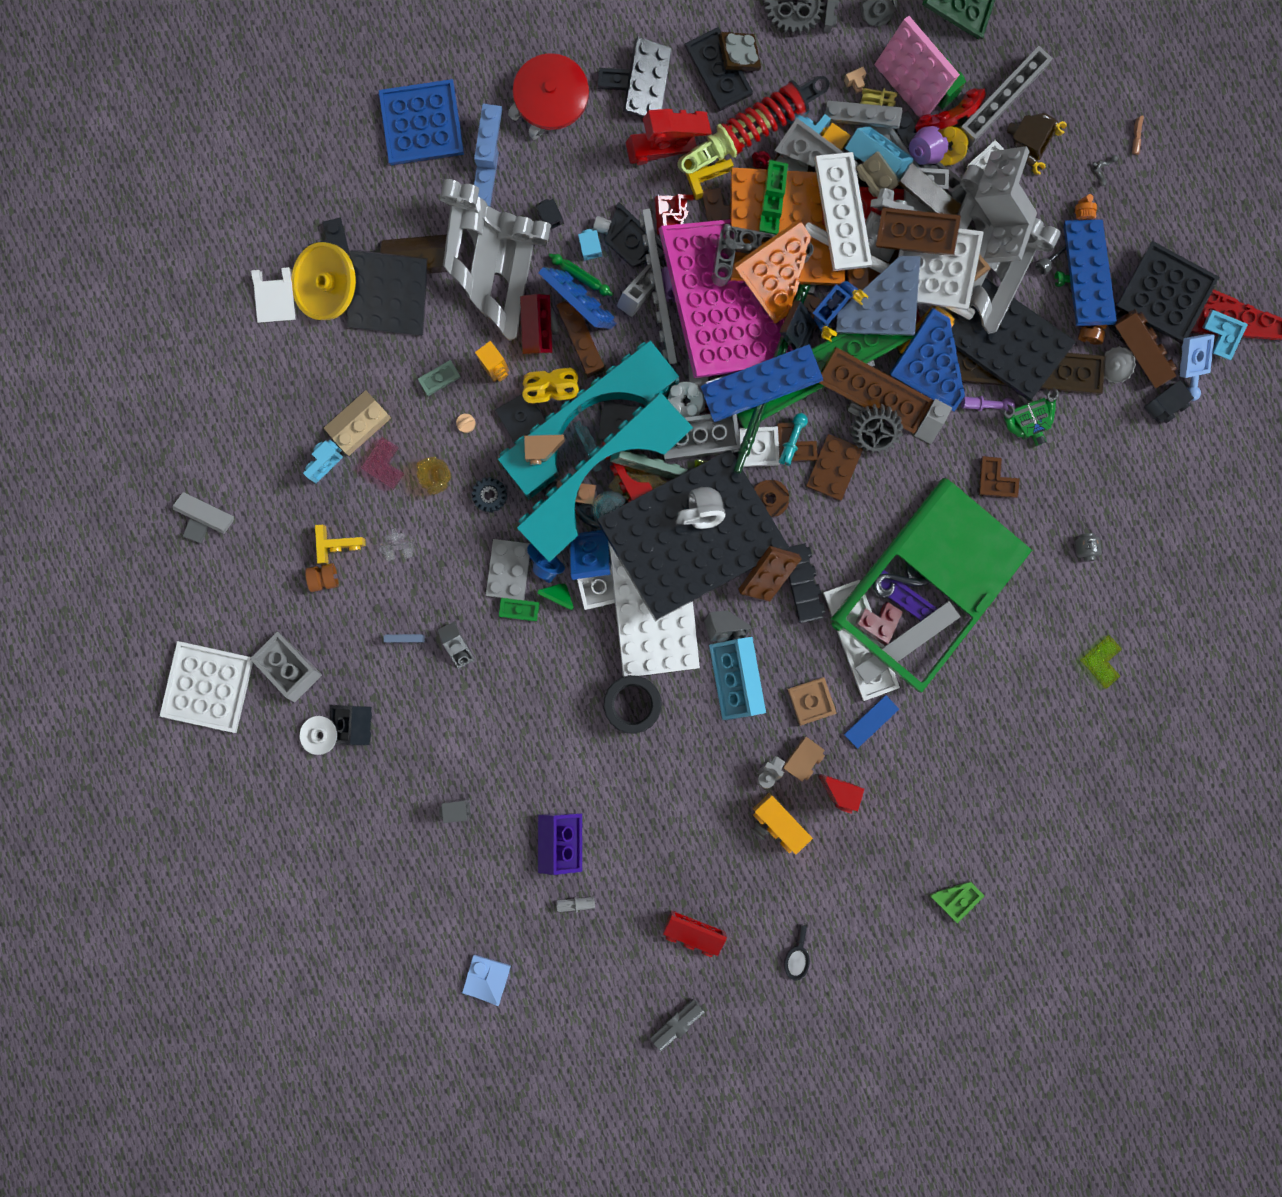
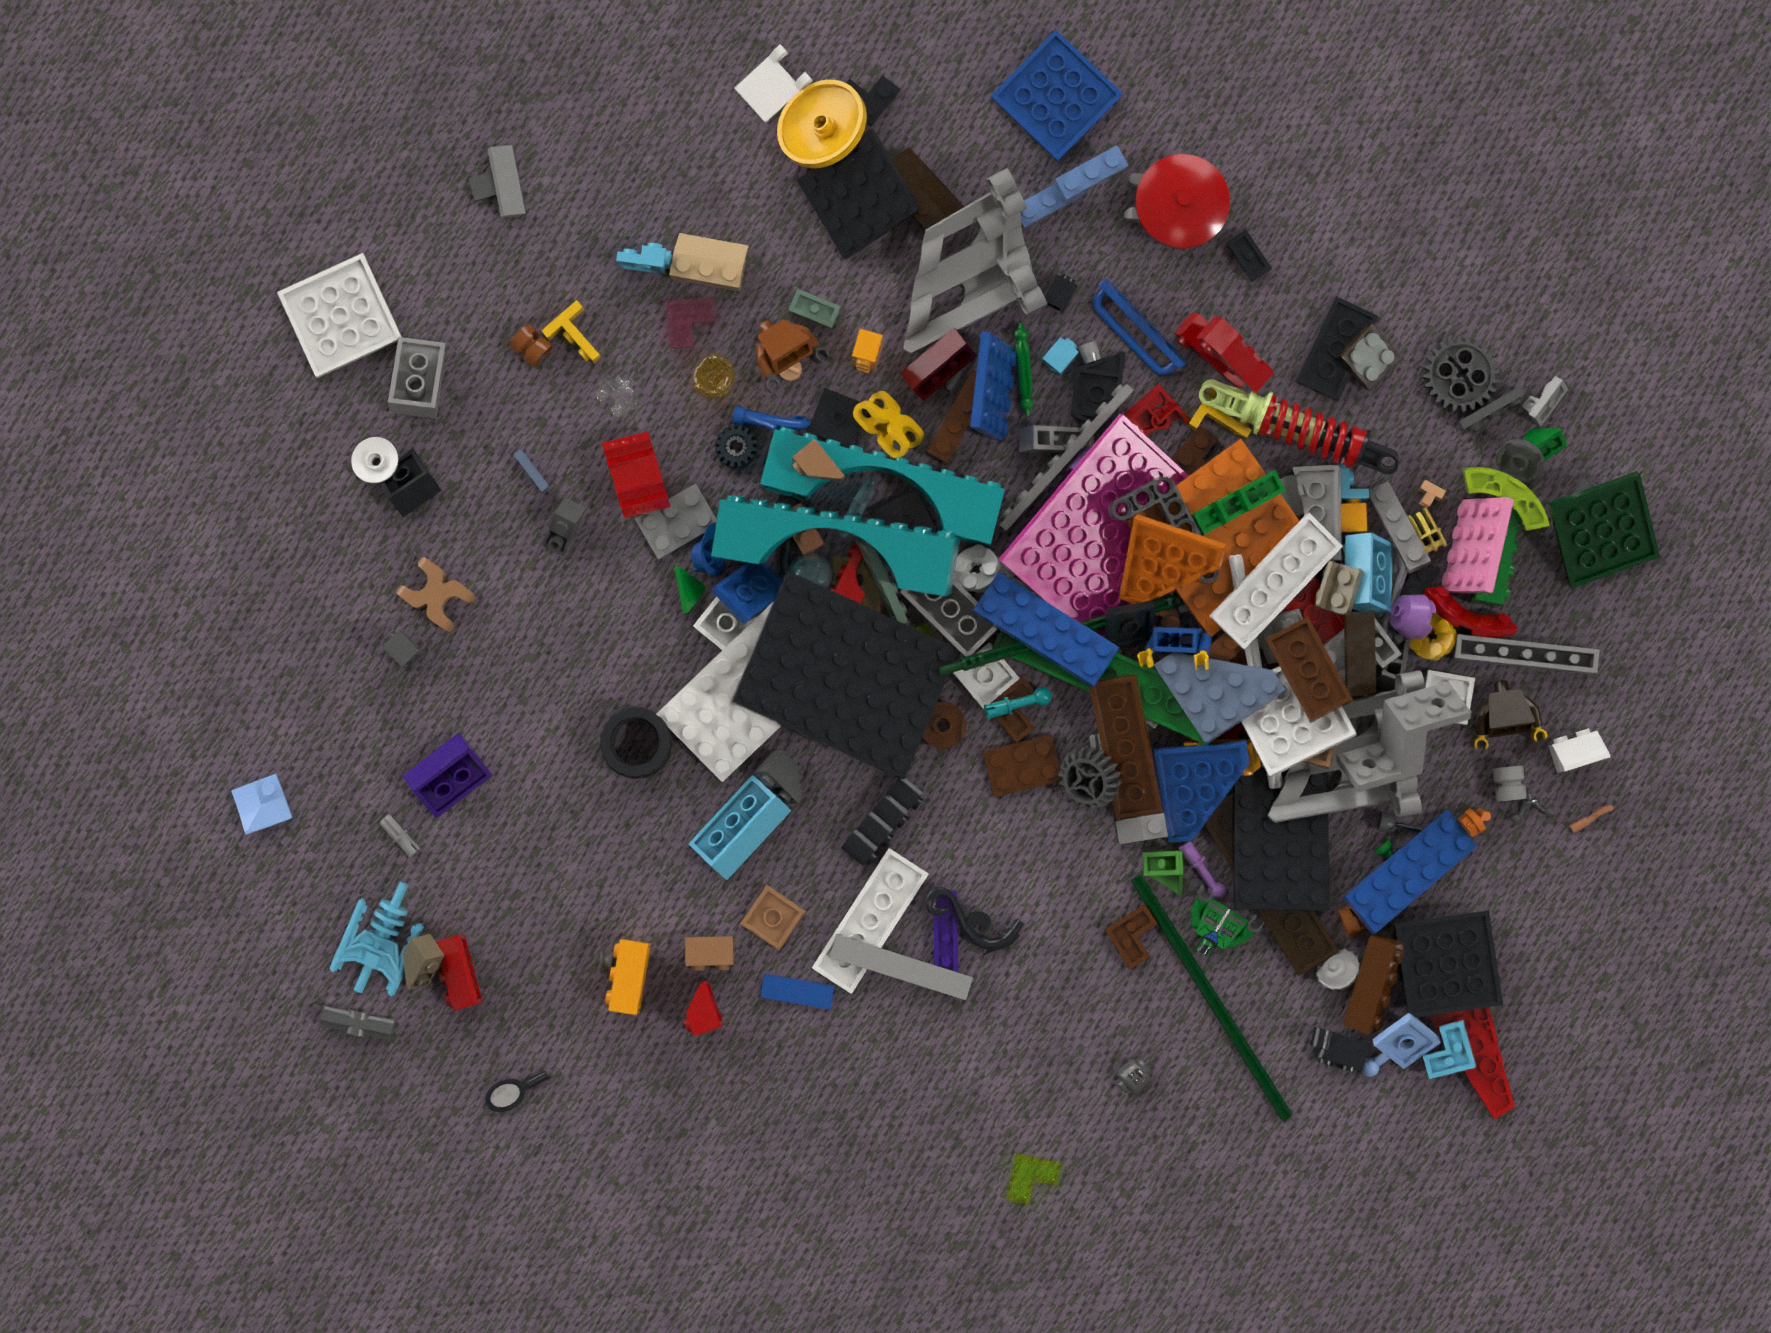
camera: 50 degrees right, 0 degrees up
green plate [499,598,540,622] -> none
plate [623,37,672,118] -> none
light grey piece [675,487,725,529] -> none
dark grey piece [724,224,752,251] -> none
reddish brown plate [738,546,802,602] -> none
dark red plate [752,151,770,169] -> none
light grey hips [757,756,785,789] -> none
green door [830,478,1032,693] -> none
plate [854,602,903,645] -> none
light grey hinge [871,188,914,210] -> none
bright green wing [930,881,984,924] -> none
none -> medium azure bar [330,882,424,997]
none -> medium nougat piece [396,557,476,632]
none -> dark tan slope [403,934,444,990]
none -> red slope [602,432,671,519]
none -> blue plant [732,406,811,431]
none -> dark orange torso [756,320,829,393]
none -> blue piece [1092,278,1188,376]
none -> dark green axle [1131,875,1292,1121]
none -> bright green slope [1143,851,1183,897]
none -> lime window [1462,467,1550,531]
none -> light grey wheel [1492,766,1527,802]
none -> white slope [1549,728,1610,773]

